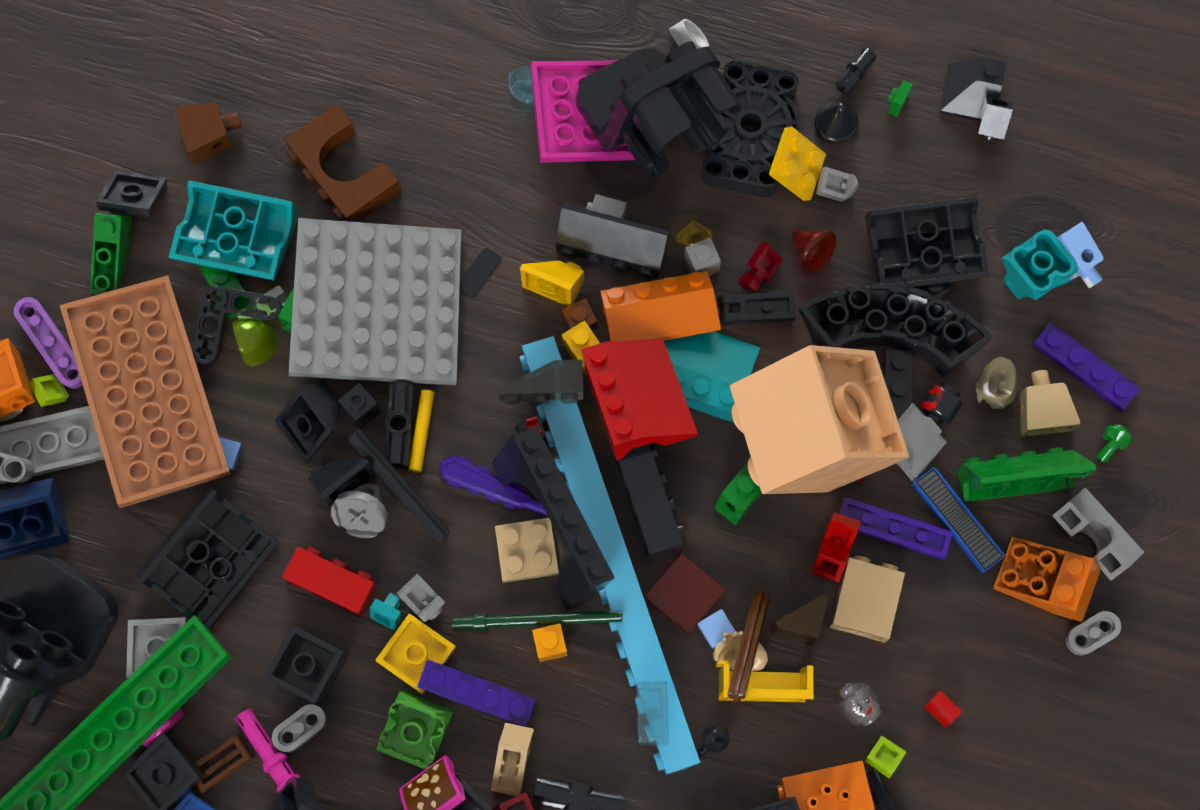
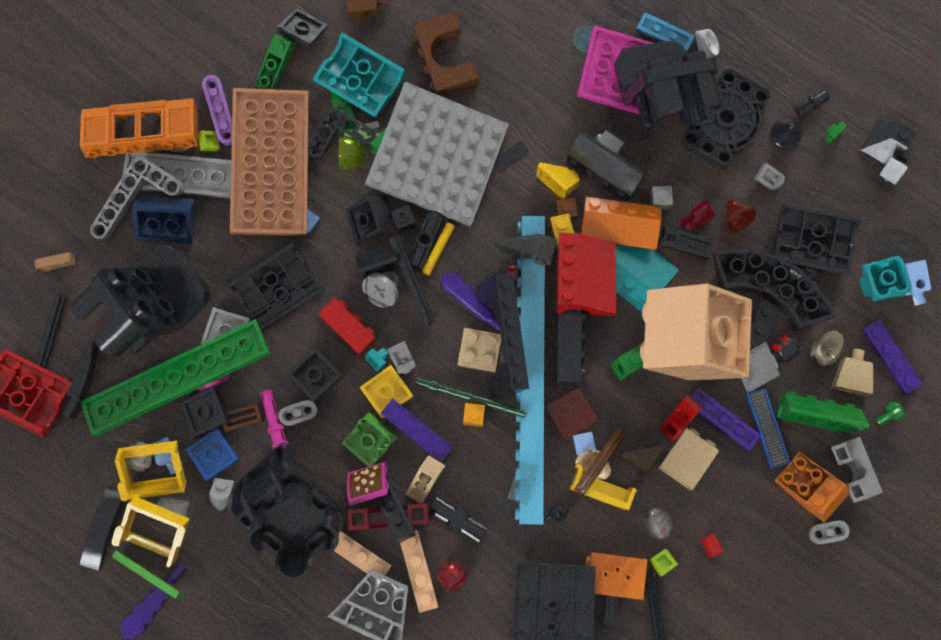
camera: 20 degrees right, 5 degrees up
clear yellow tile [675,220,714,245] -> none
yellow plate [769,127,826,201] -> none
none -> dark azure plate [636,12,694,51]

